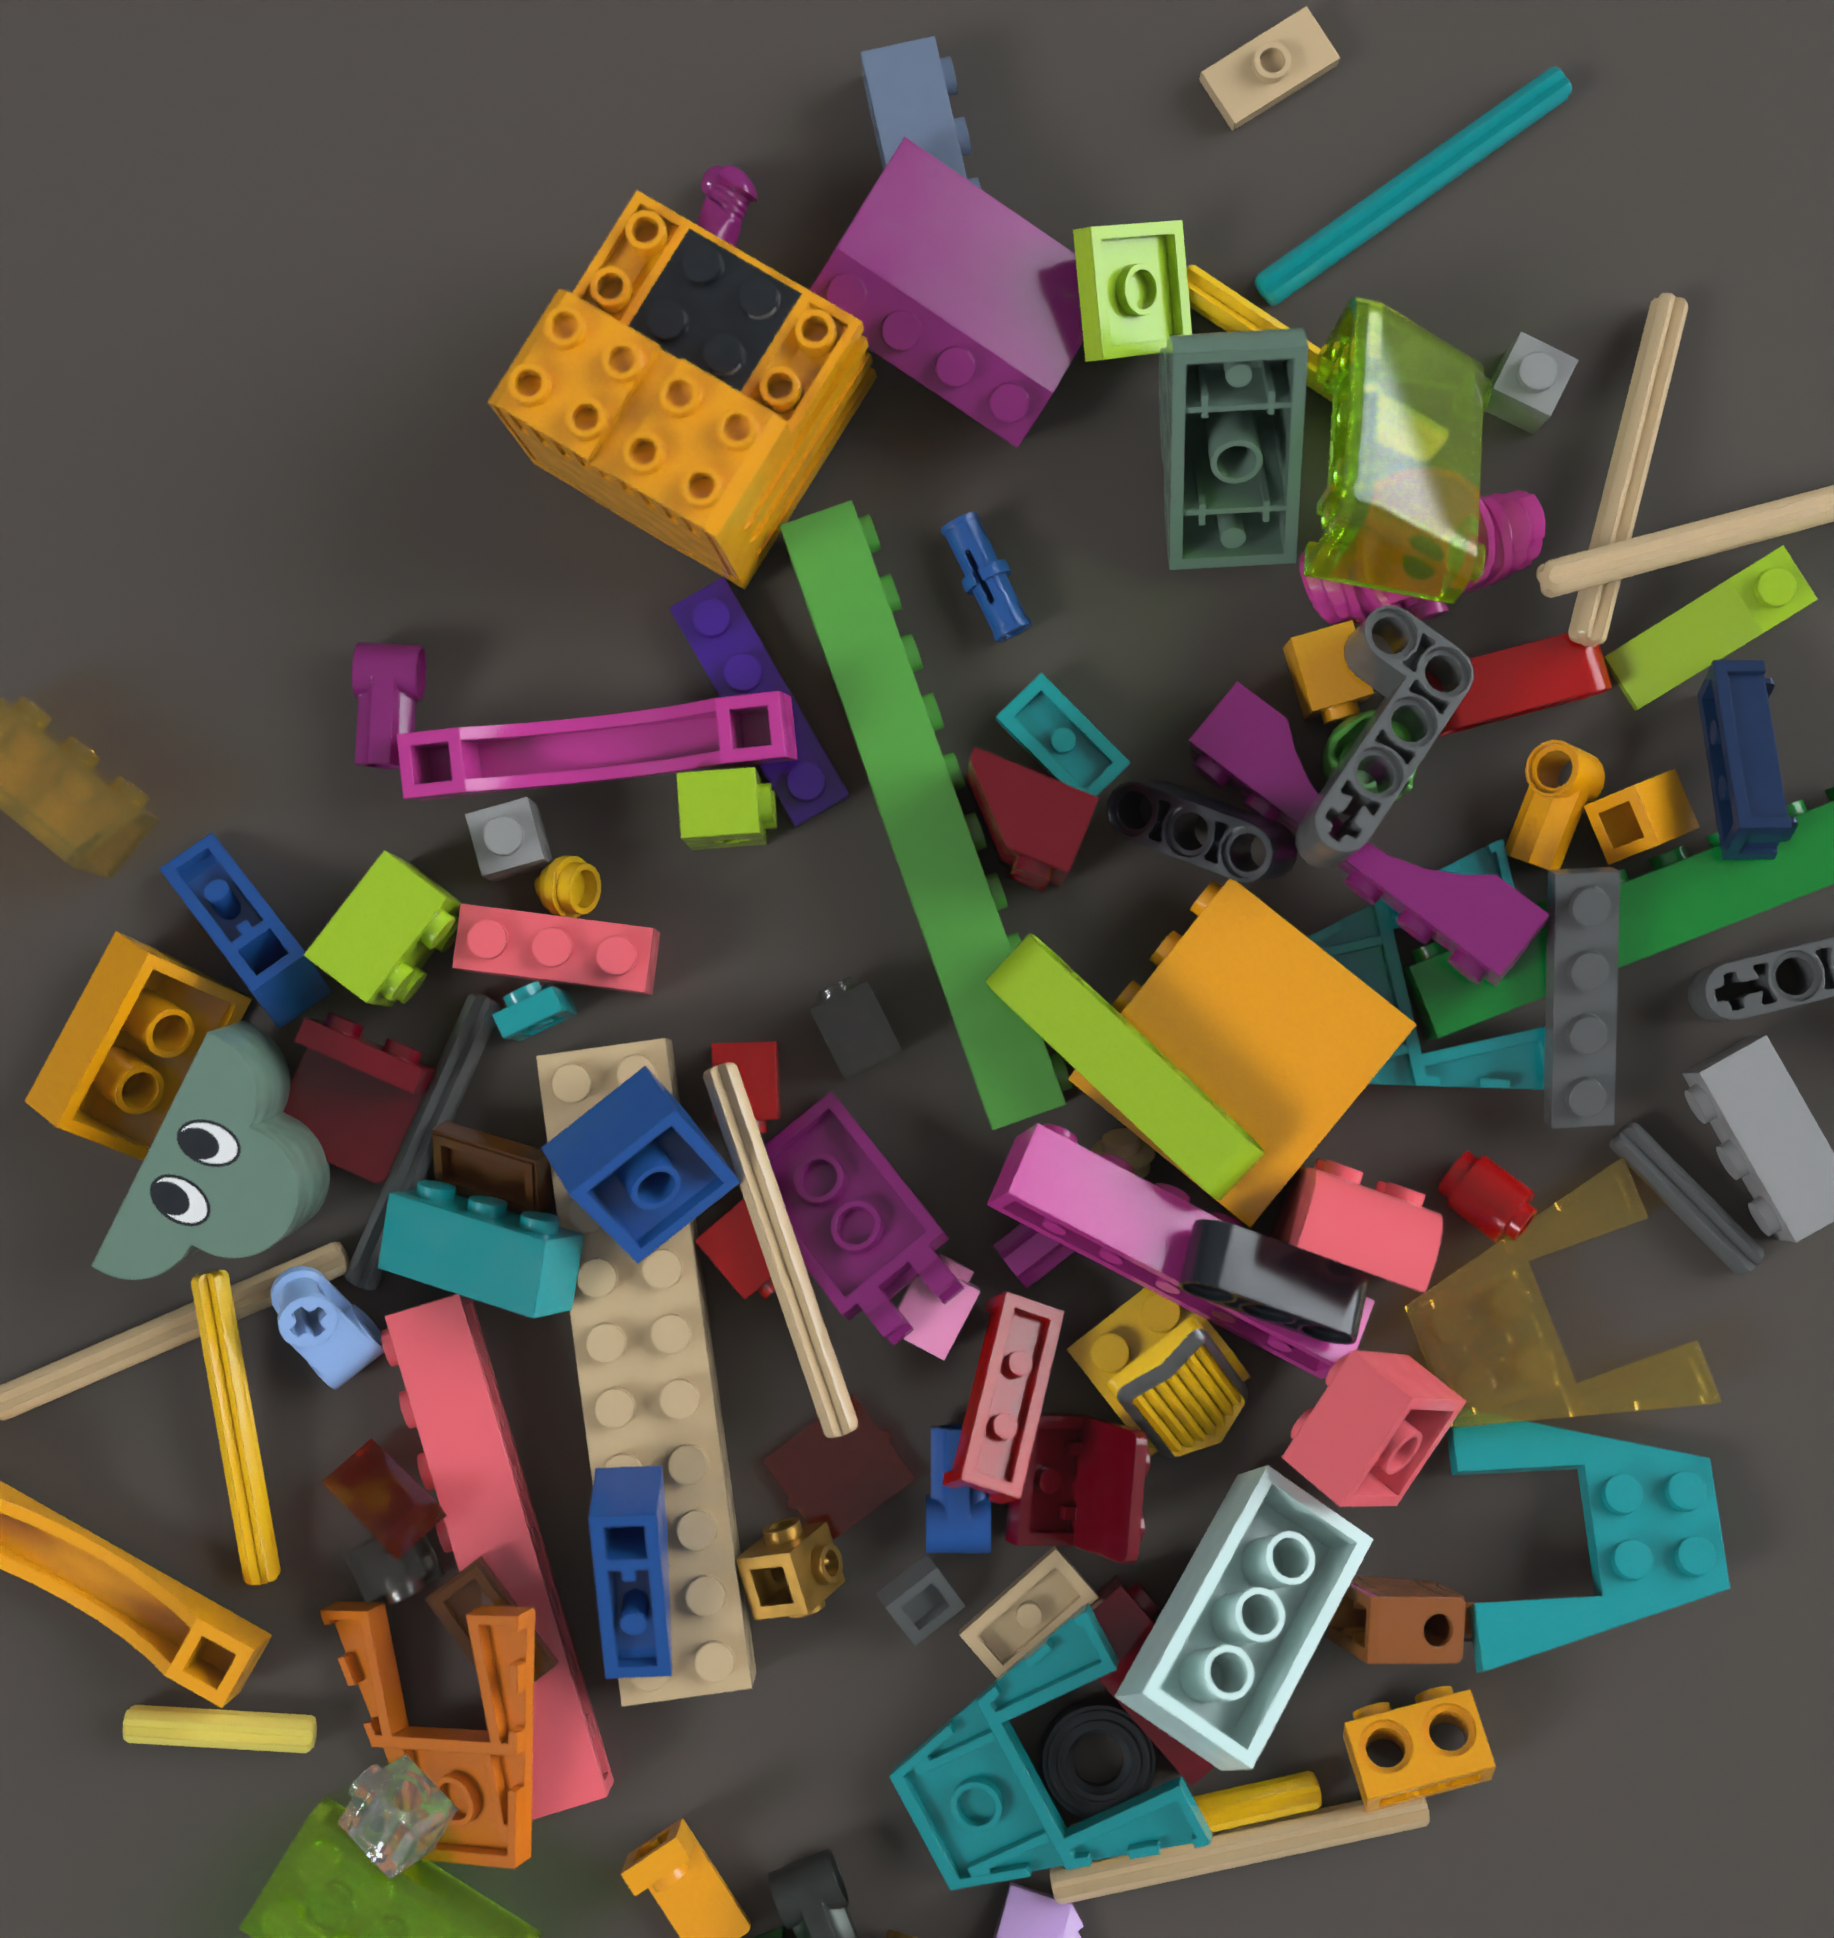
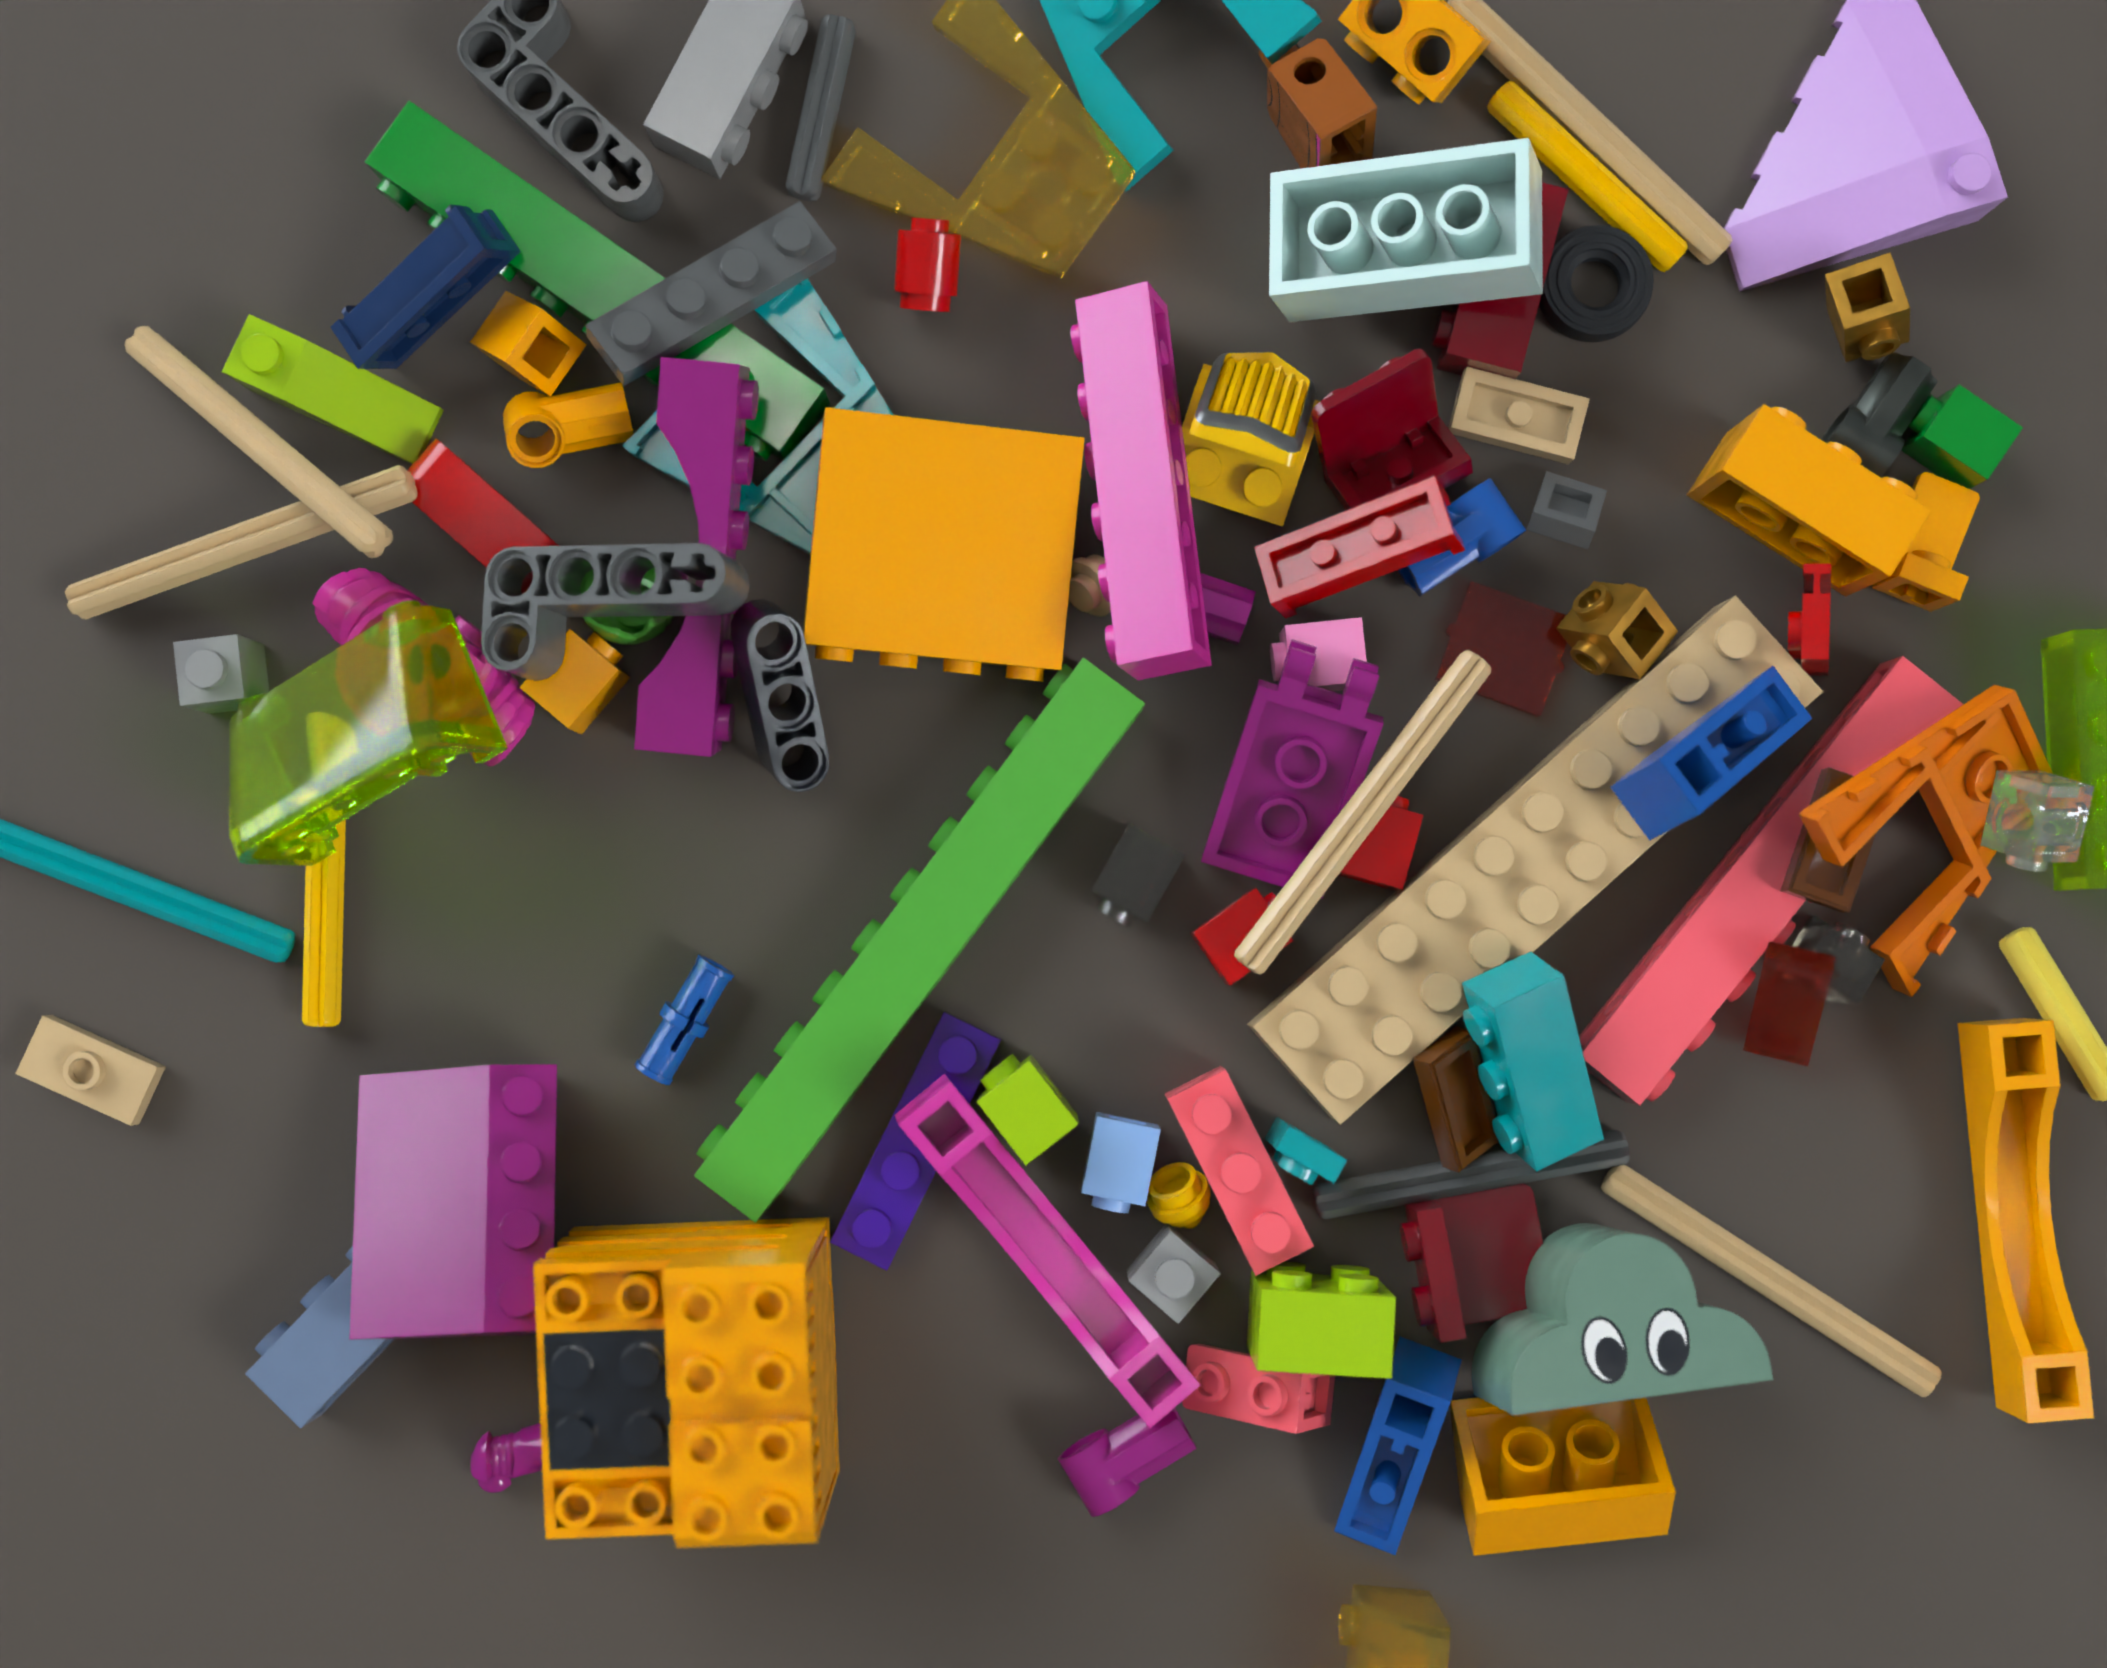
camera: 120 degrees left, 0 degrees up
yellow axle [191,1269,281,1586] -> none
light blue piece [270,1266,384,1390] -> none
blue slope [541,1065,740,1264] -> none
teal wing [889,1603,1212,1890] -> none
dark red slope [966,747,1099,893] -> none
lime beam [985,932,1265,1201] -> none
teal plate [995,672,1131,797] -> none
lime plate [1073,220,1192,362] -> none
sand green brick [1159,328,1308,570] -> none
black beam [1178,1219,1370,1345] -> none
coral brick [1271,1158,1443,1293] -> none
coral brick [1281,1350,1467,1507] -> none
none -> light blue brick [1081,1112,1161,1213]
none -> coral bracket [1182,1343,1335,1434]
none -> light orange brick [1687,404,1932,597]
none -> red plate [1788,564,1831,676]

